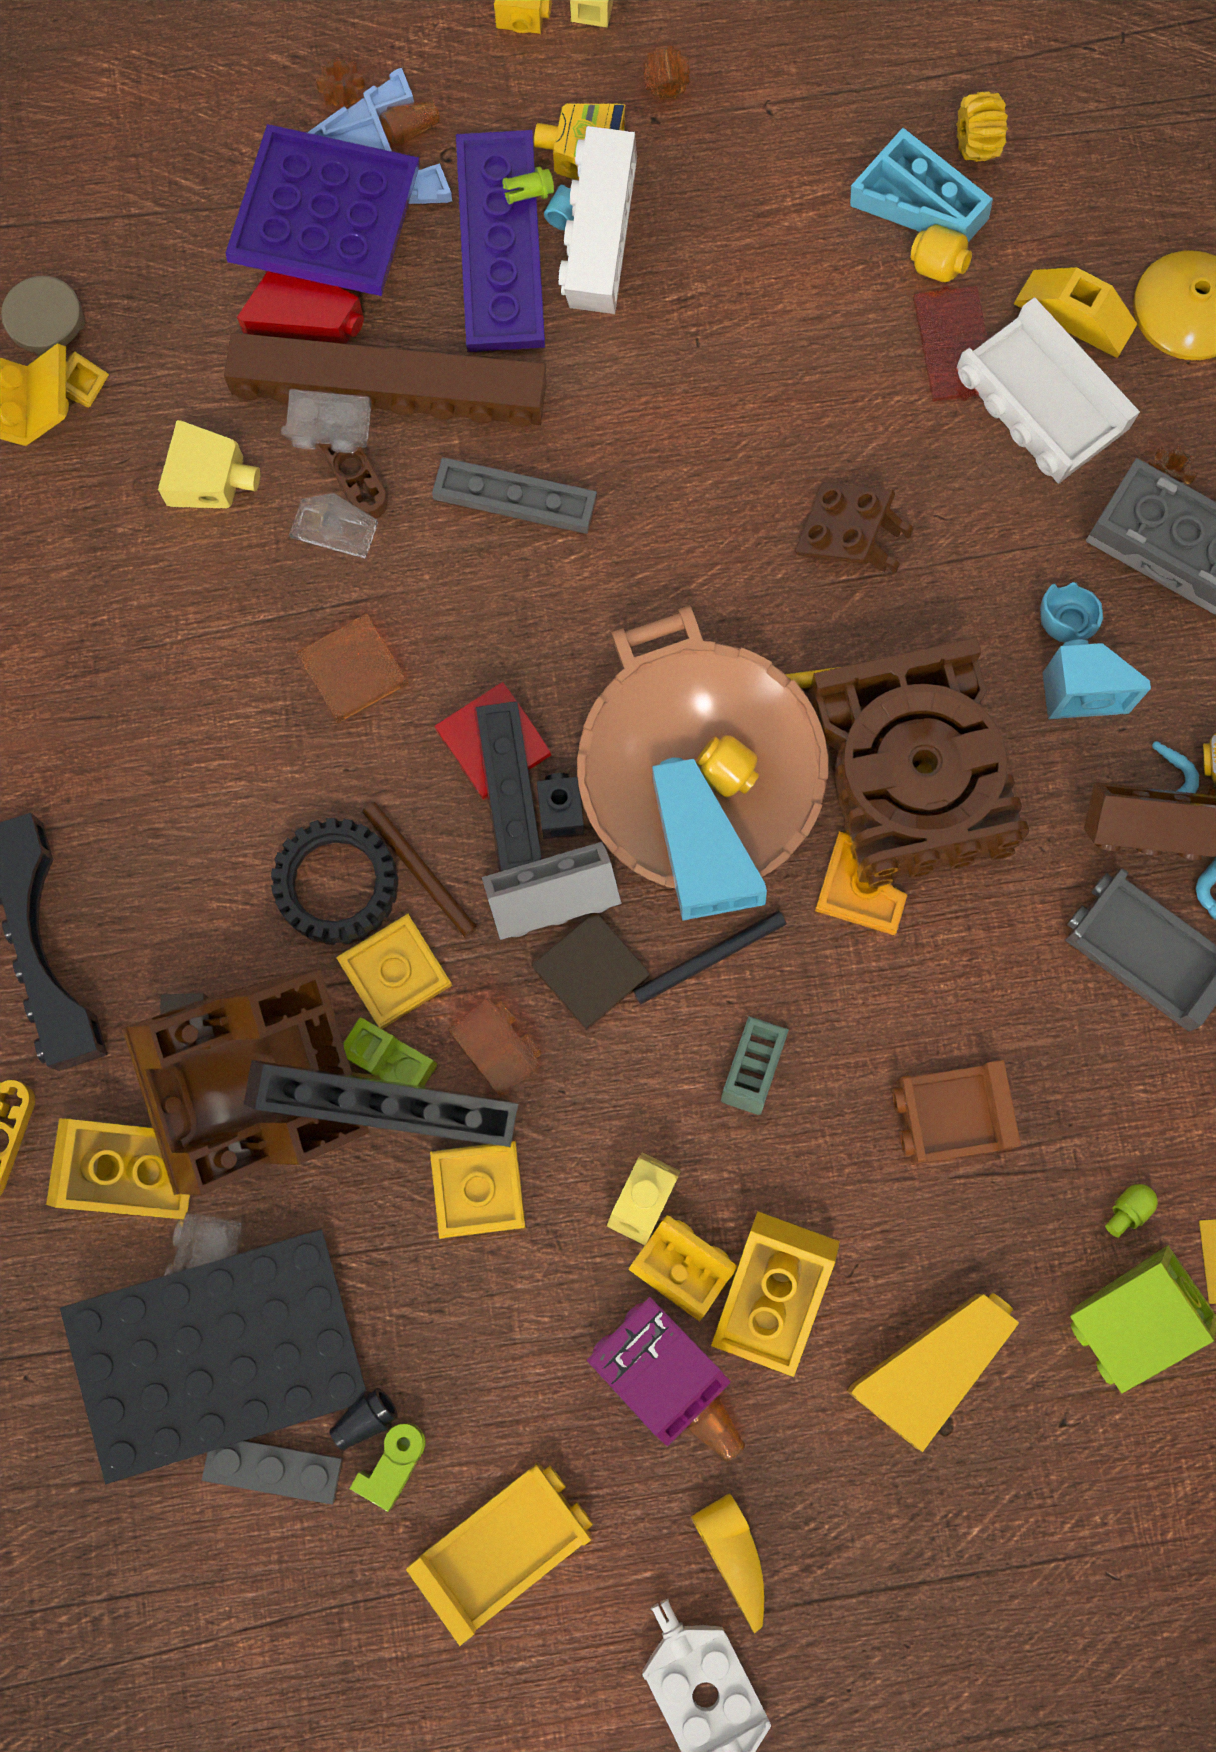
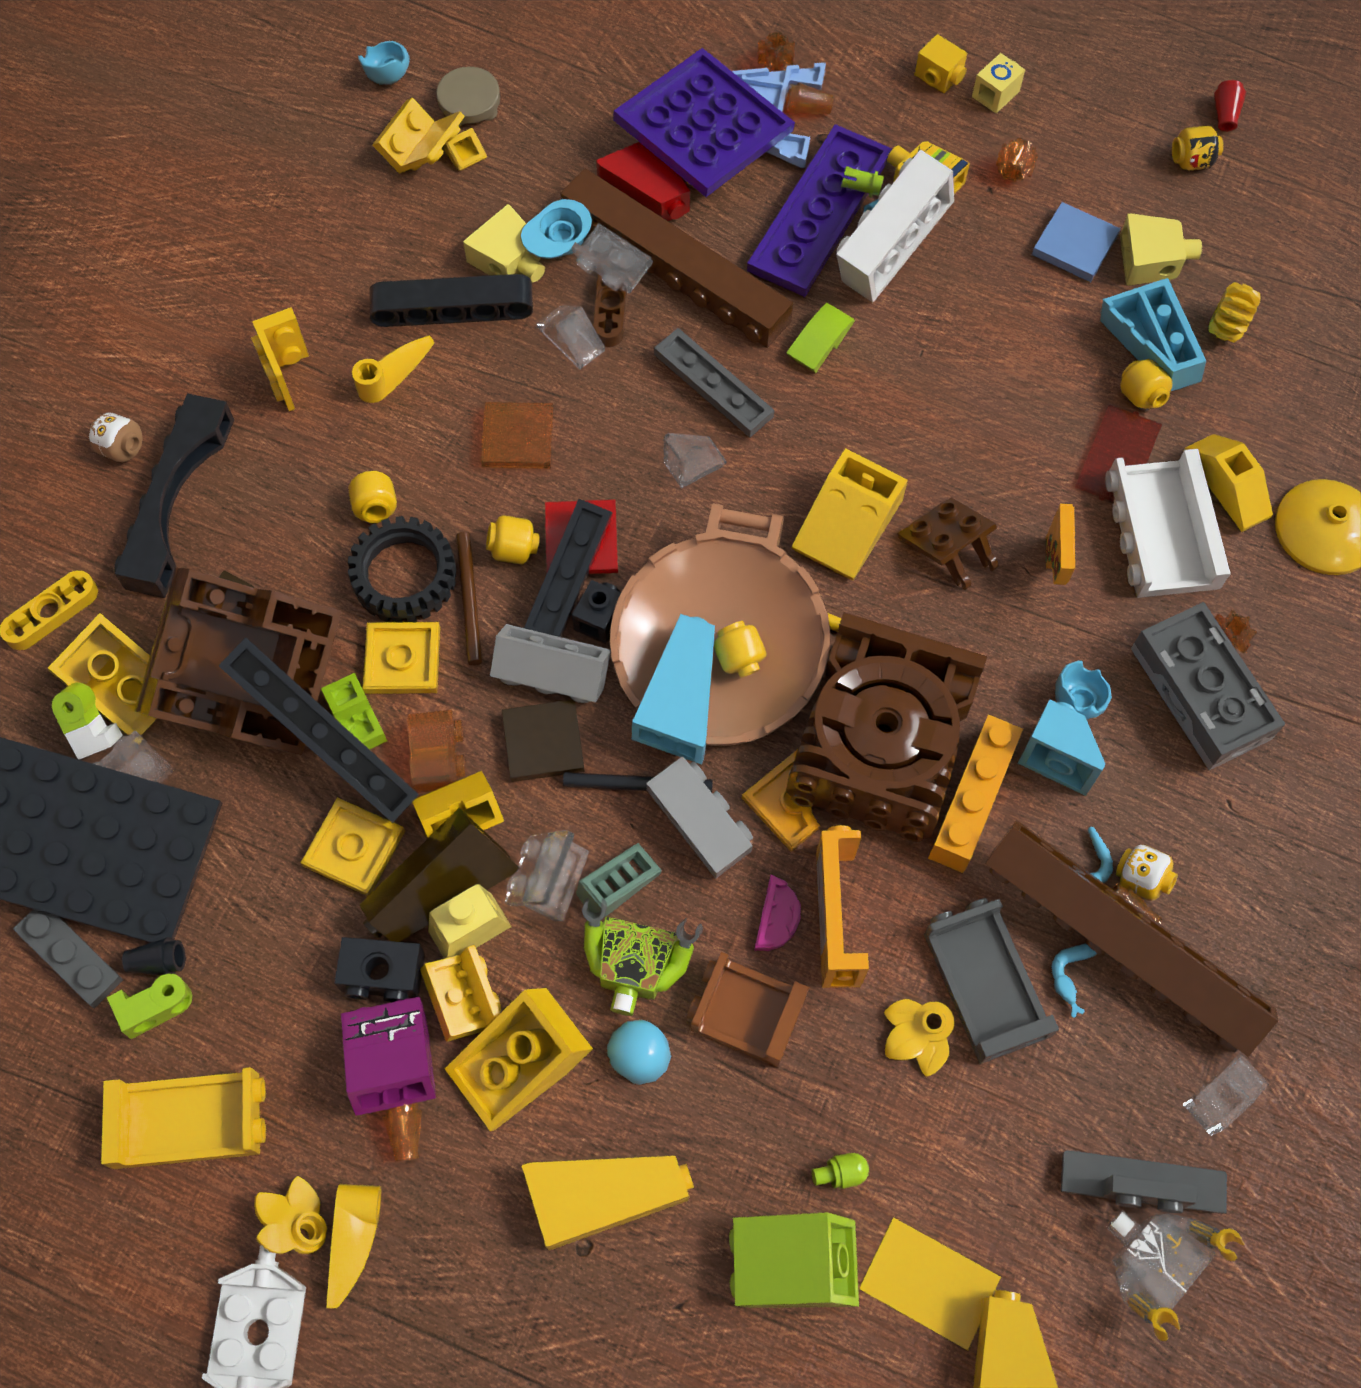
camera: 30 degrees right, 10 degrees down
none -> leg [52,682,123,760]
none -> yellow bracket [251,307,309,411]
none -> yellow plate [254,1176,327,1254]
none -> black brick [334,937,425,1003]
none -> yellow head [348,471,397,523]
none -> yellow piece [352,336,434,403]
none -> dark brown slope [359,808,520,942]
none -> black beam [370,274,533,327]
none -> yellow brick [412,771,504,838]
none -> yellow head [486,515,540,564]
none -> clear bracket [505,830,590,921]
none -> medium azure piece [521,199,592,258]
none -> torso [582,898,703,1016]
none -> medium azure hair [607,1020,671,1085]
none -> light grey brick [646,756,753,879]
none -> clear slope [664,433,727,488]
none -> dark pink tile [754,875,801,951]
none -> lime slope [787,303,855,373]
none -> yellow slope [791,448,908,581]
none -> light orange panel [816,825,869,988]
none -> yellow plate [884,999,955,1076]
none -> light orange brick [928,714,1023,873]
none -> medium blue tile [1032,202,1121,282]
none -> light orange tile [1046,503,1075,585]
none -> light yellow torso [1120,214,1202,285]

